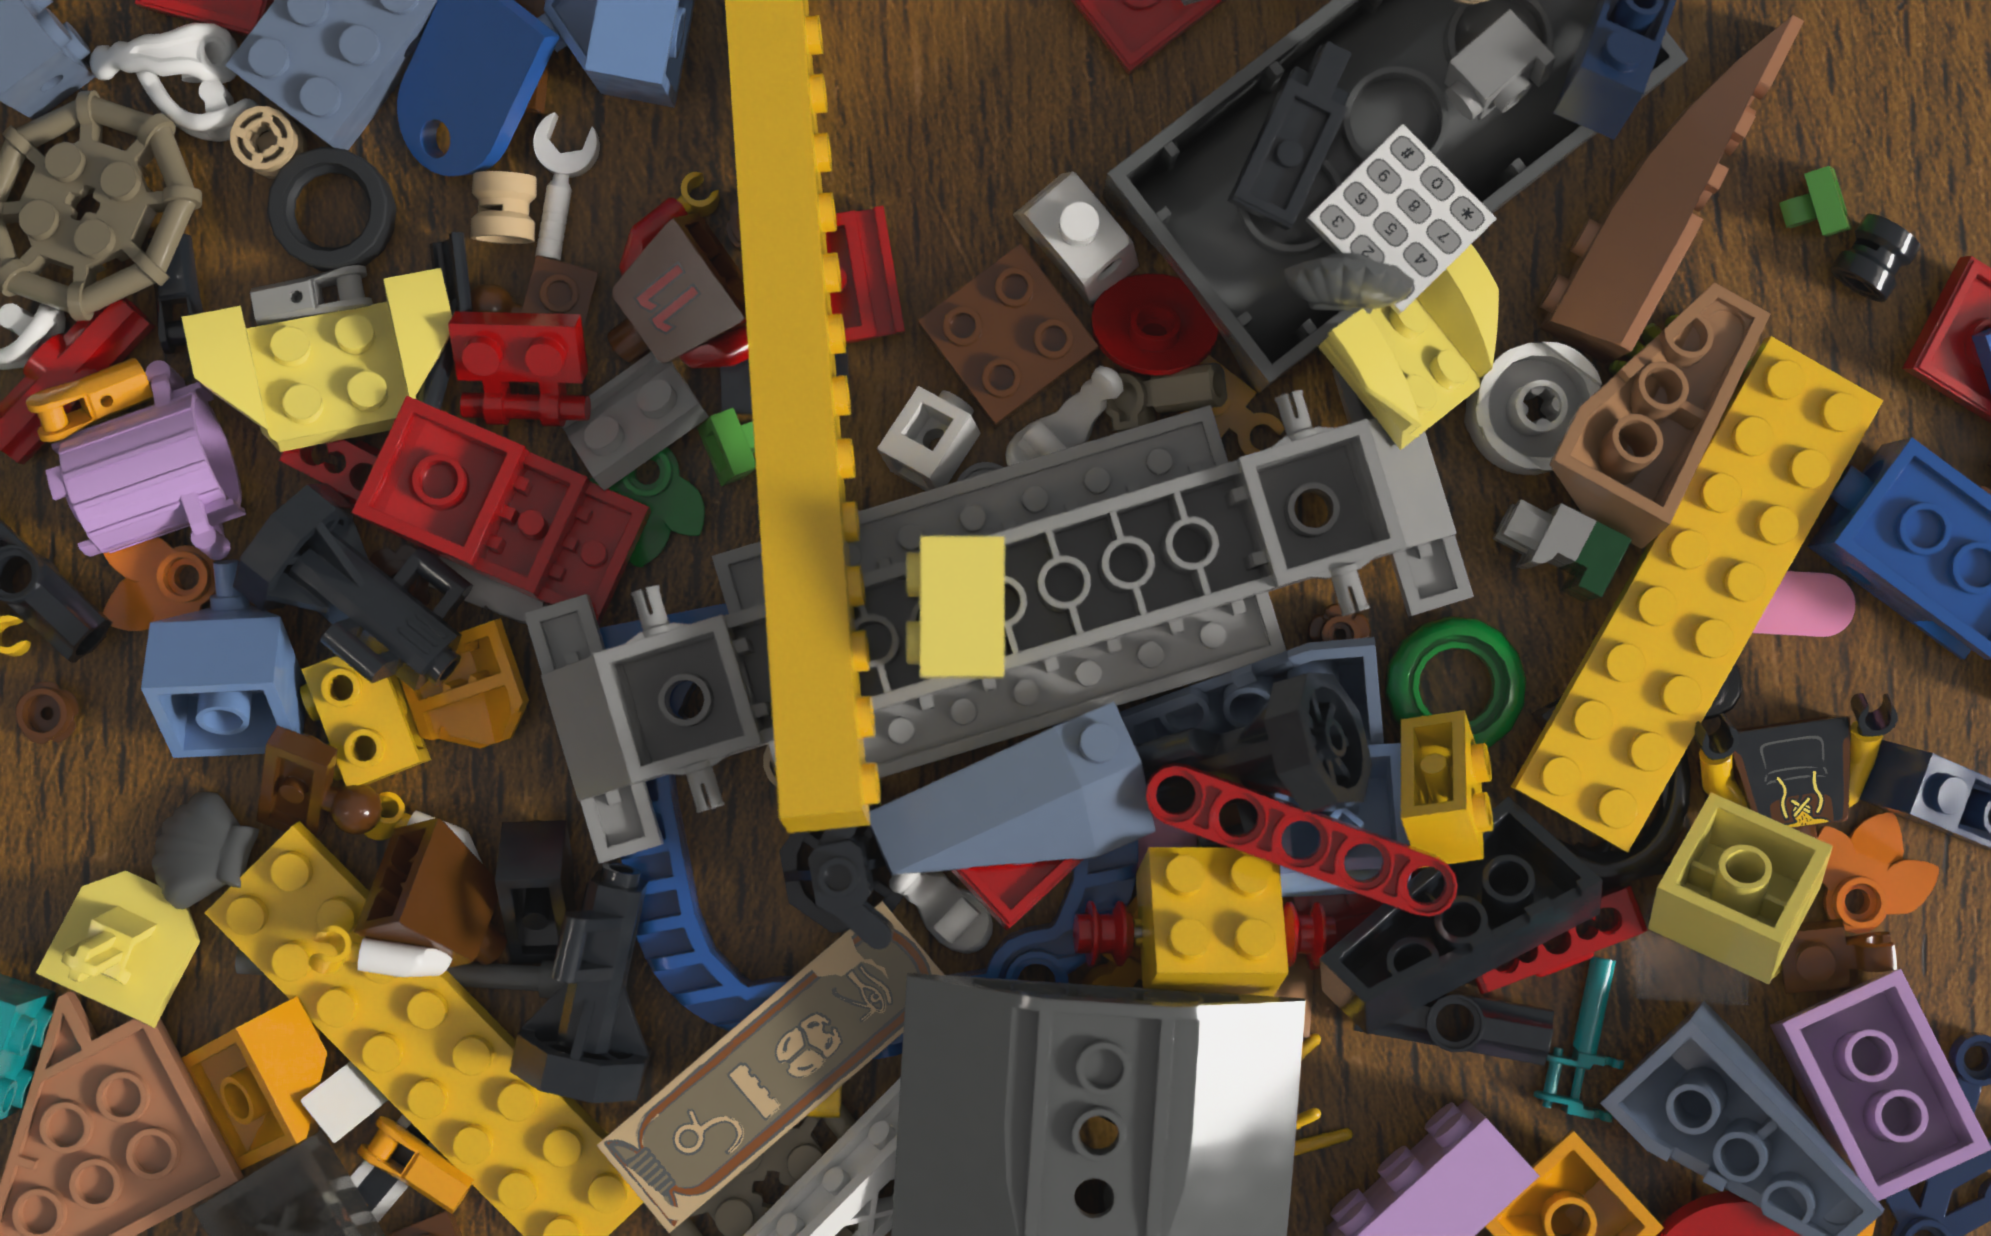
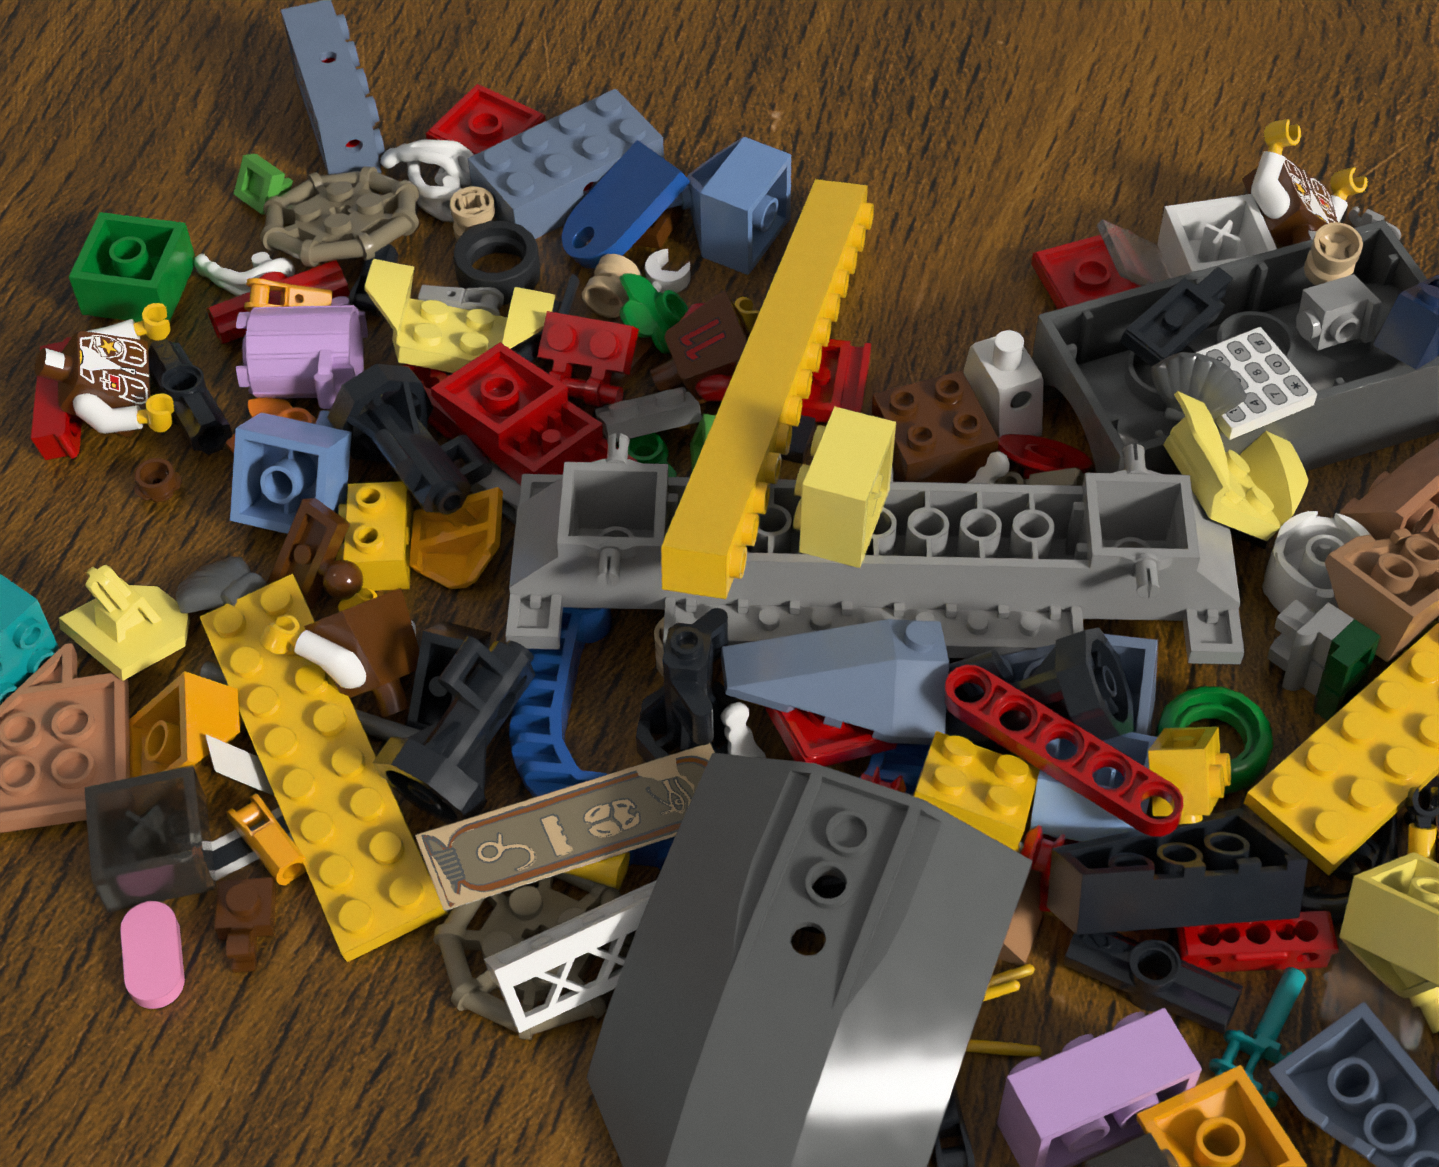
camera: 20 degrees right, 35 degrees down
none -> green plate [619,273,688,354]

